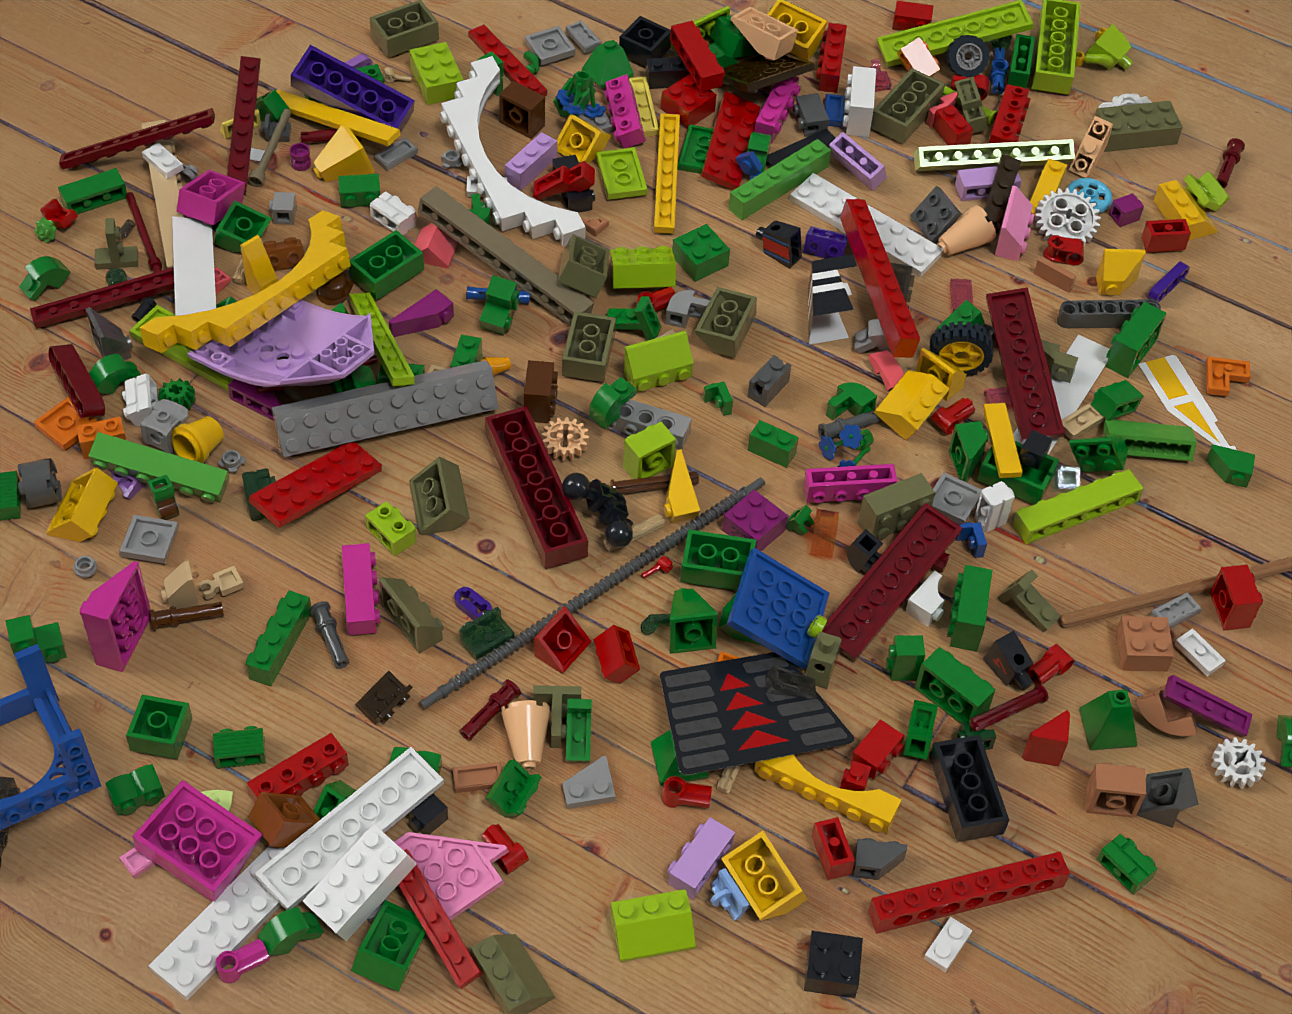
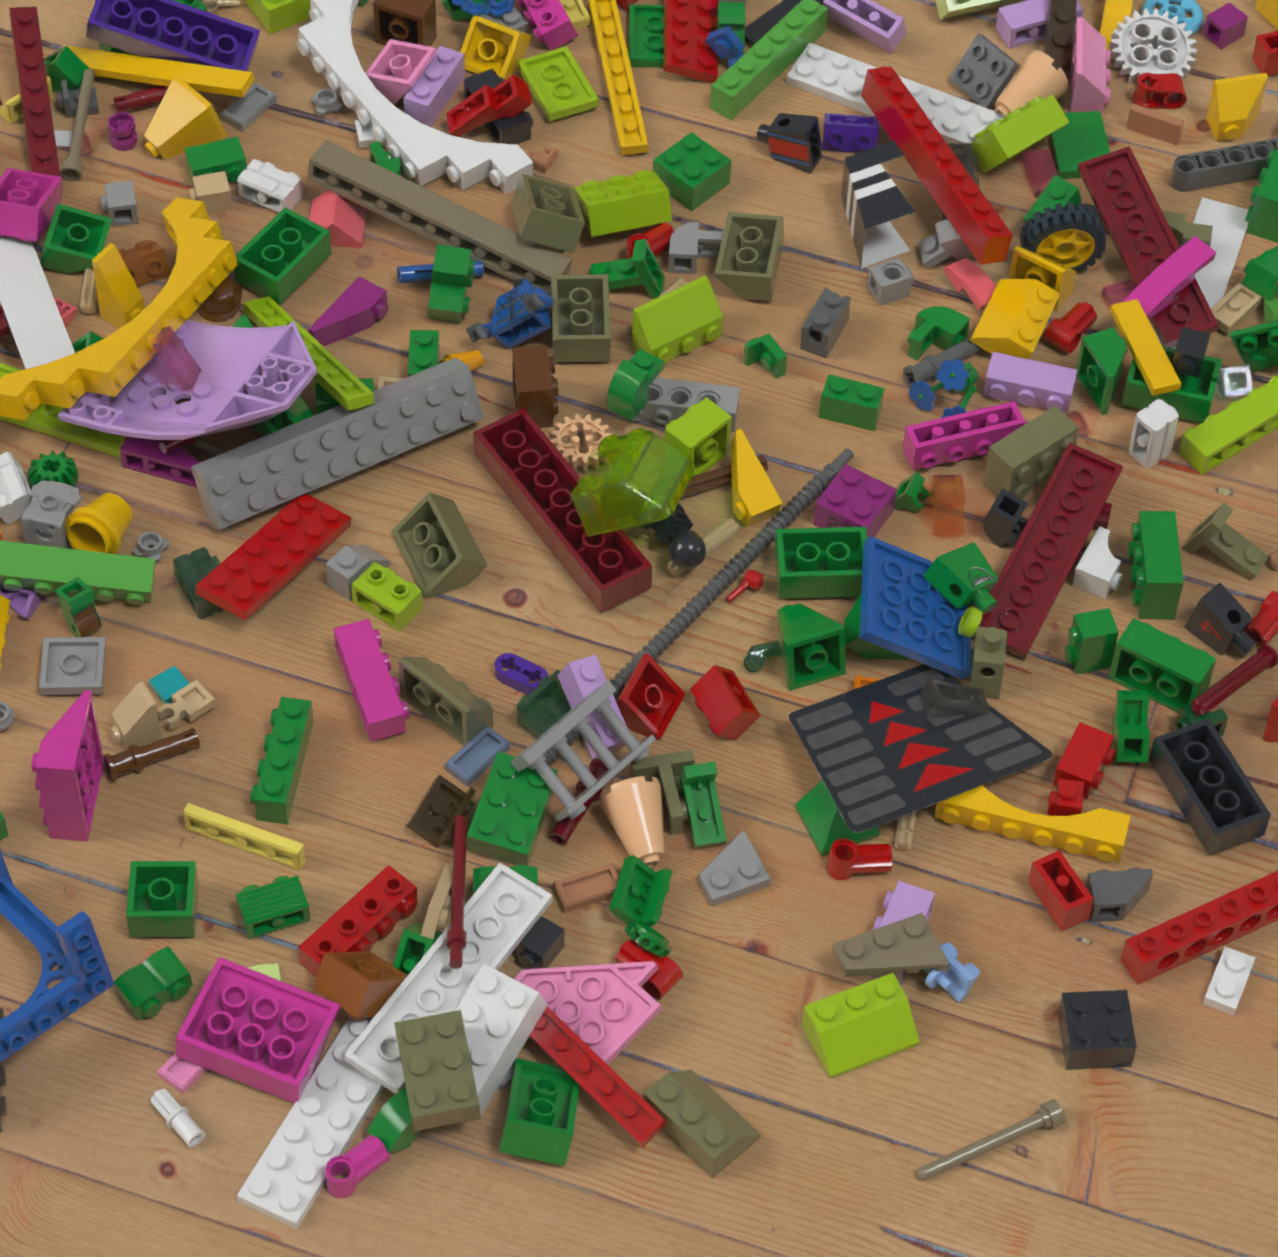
camera: 10 degrees left, 0 degrees up
dark grey pin [309,601,350,669] -> none
yellow slope [721,831,809,921] -> none
light grey plate [932,472,982,524] -> none
blue bracket [956,522,987,558] -> none
none -> teal tile [149,665,190,704]
none -> white axle [150,1089,205,1148]
none -> clear pink tile [153,326,201,390]
none -> light yellow tile [183,803,305,870]
none -> tan brick [189,171,232,214]
none -> light grey slope [326,545,390,601]
none -> bright pink slope [366,39,437,104]
none -> olive brick [394,1010,481,1131]
none -> tan plate [421,864,453,939]
none -> sand blue tile [445,726,510,787]
none -> dark red bar [447,815,467,969]
none -> blue torso [466,279,554,350]
none -> green brick [467,751,558,866]
none -> light grey fence [510,681,656,821]
none -> lavender brick [557,654,626,759]
none -> clear neon green windscreen [571,428,696,537]
none -> green gear [625,921,672,957]
none -> dark tan wing [832,913,950,977]
none -> light grey brick [867,258,913,306]
none -> green torso [923,542,998,614]
none -> lime brick [968,94,1069,174]
none -> lavender brick [983,352,1077,414]
none -> green tile [1050,111,1110,179]
none -> dark pink slope [1123,236,1217,320]

